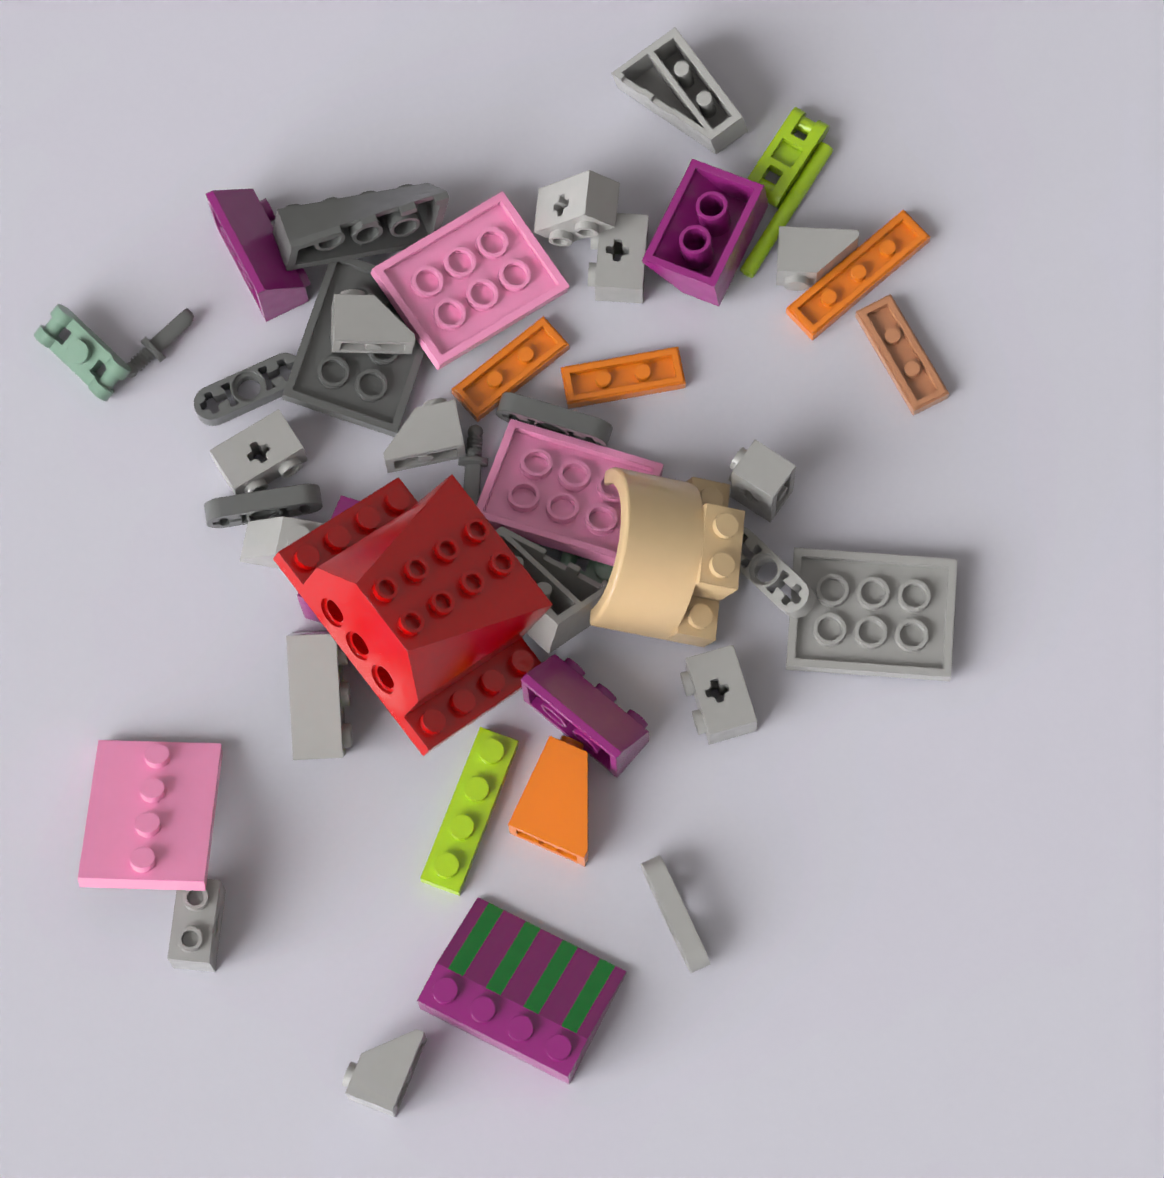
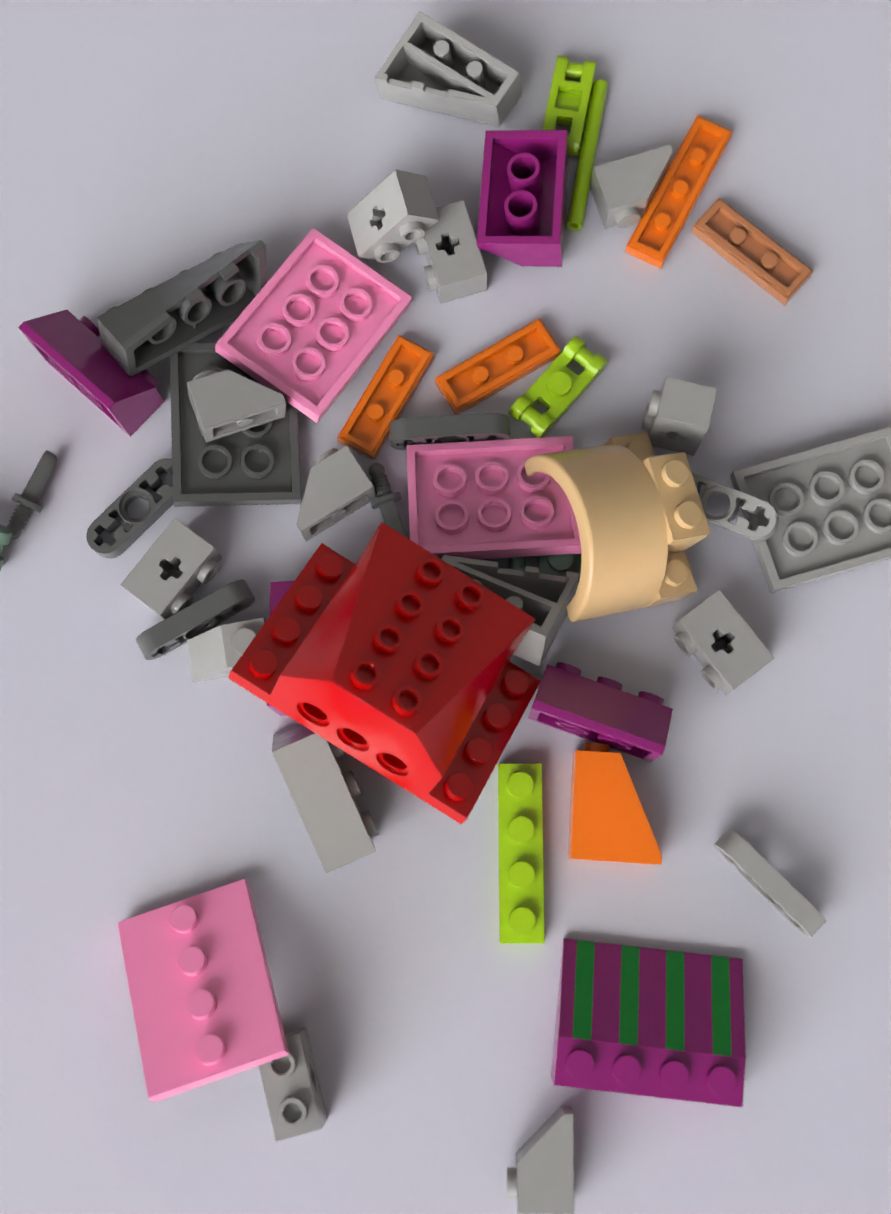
camera: 20 degrees left, 5 degrees up
none -> lime plate [508,335,609,438]

